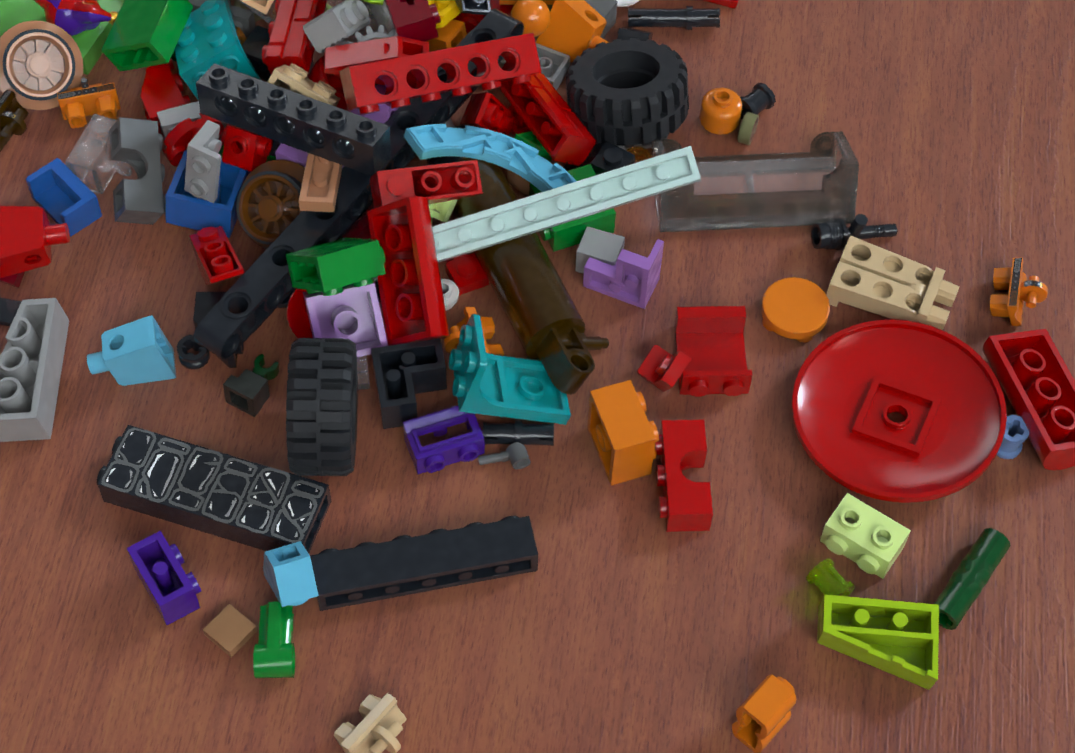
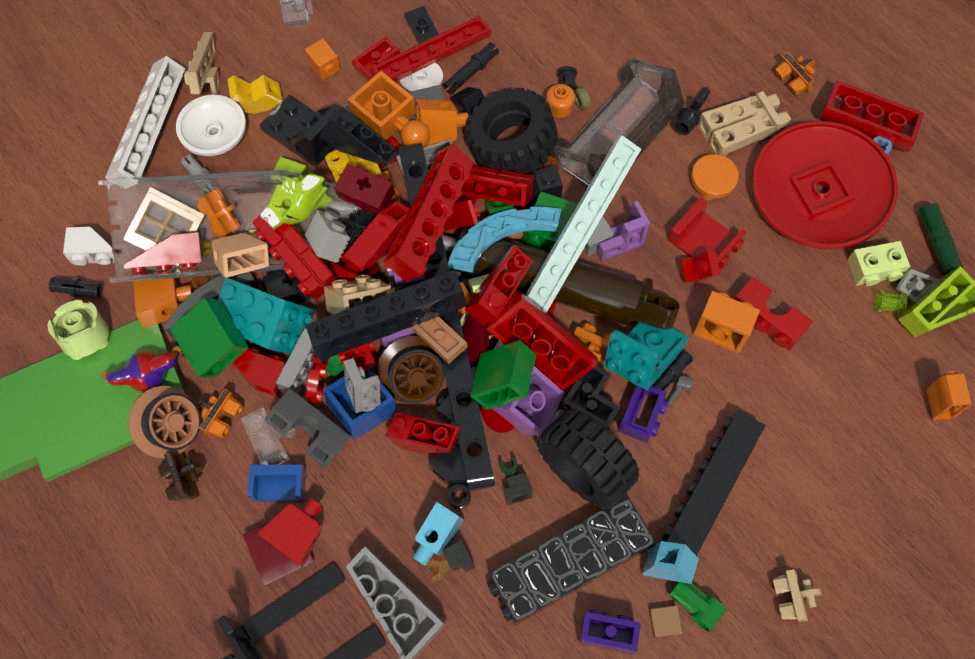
camera: 45 degrees left, 10 degrees up
none -> pearl dark grey piece [426,540,475,581]
none -> light grey piece [896,269,939,303]

